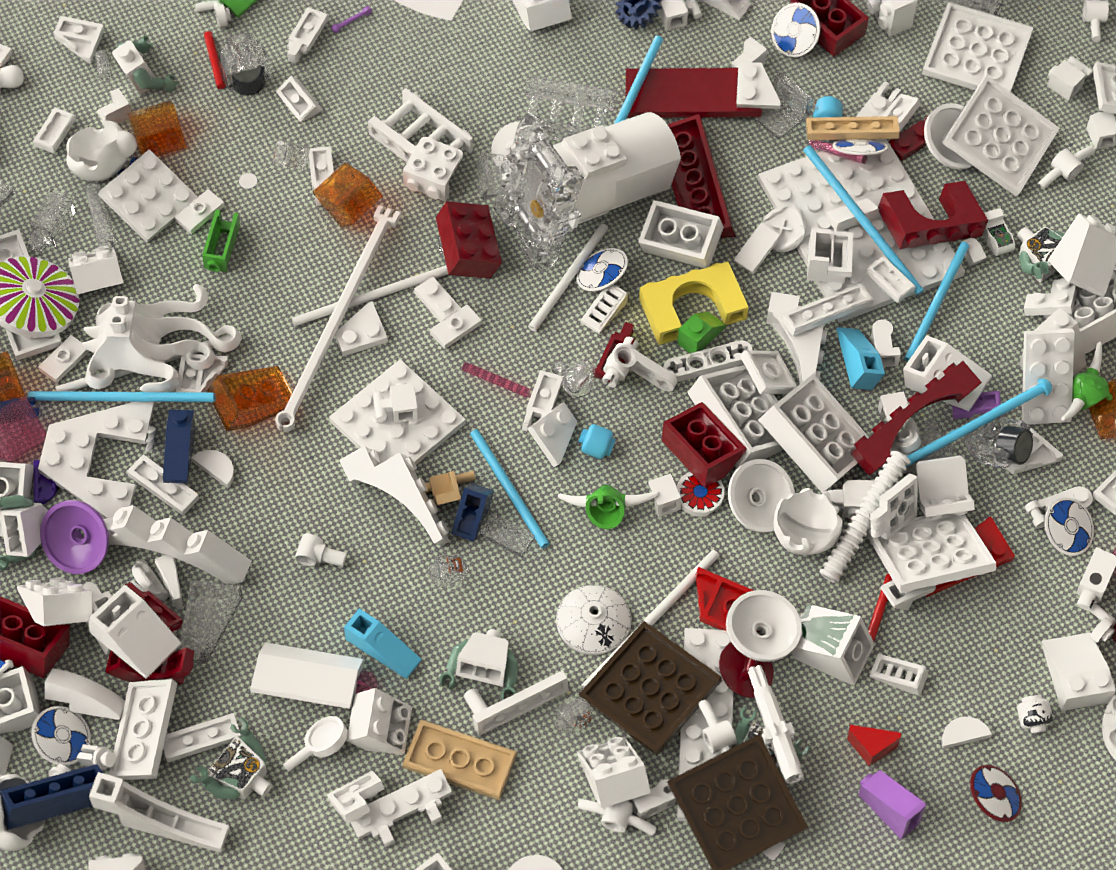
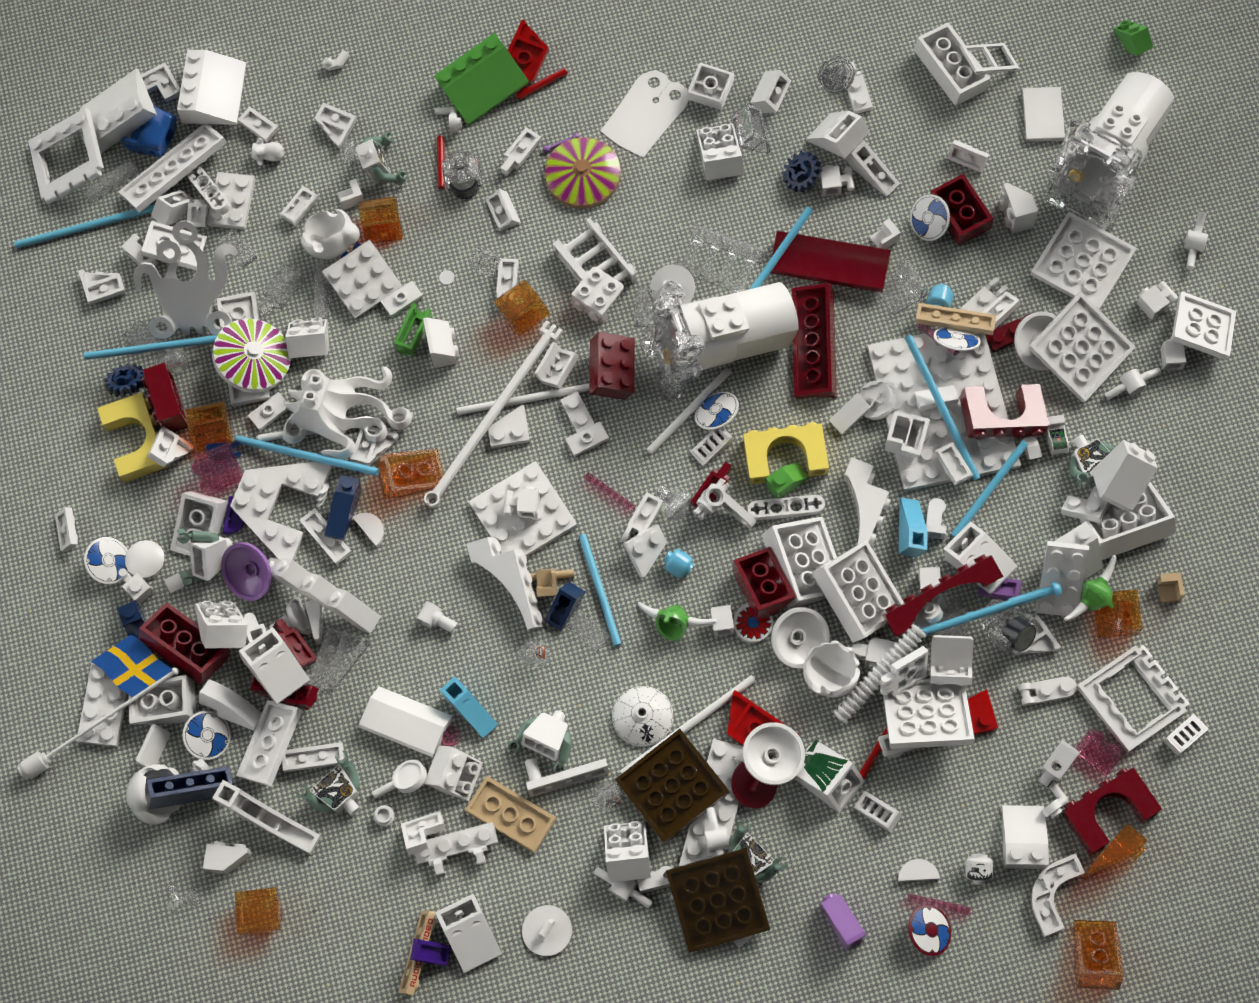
camera: 20 degrees right, 10 degrees up
white arm [77,744,116,770] -> none
white brick [638,200,724,268] -> none
white wing [737,62,781,109] -> none
white plate [740,350,797,394] -> none
white piece [748,665,804,784] -> none
white tile [781,283,874,336] -> none
red slope [847,725,901,767] -> none
shield [1045,497,1094,556] -> none
none -> white plate [374,805,395,826]
none -> white slope [423,318,460,368]
none -> white bracket [535,342,579,389]
none -> dish [545,137,621,209]
none -> clear pink bar [907,893,971,915]

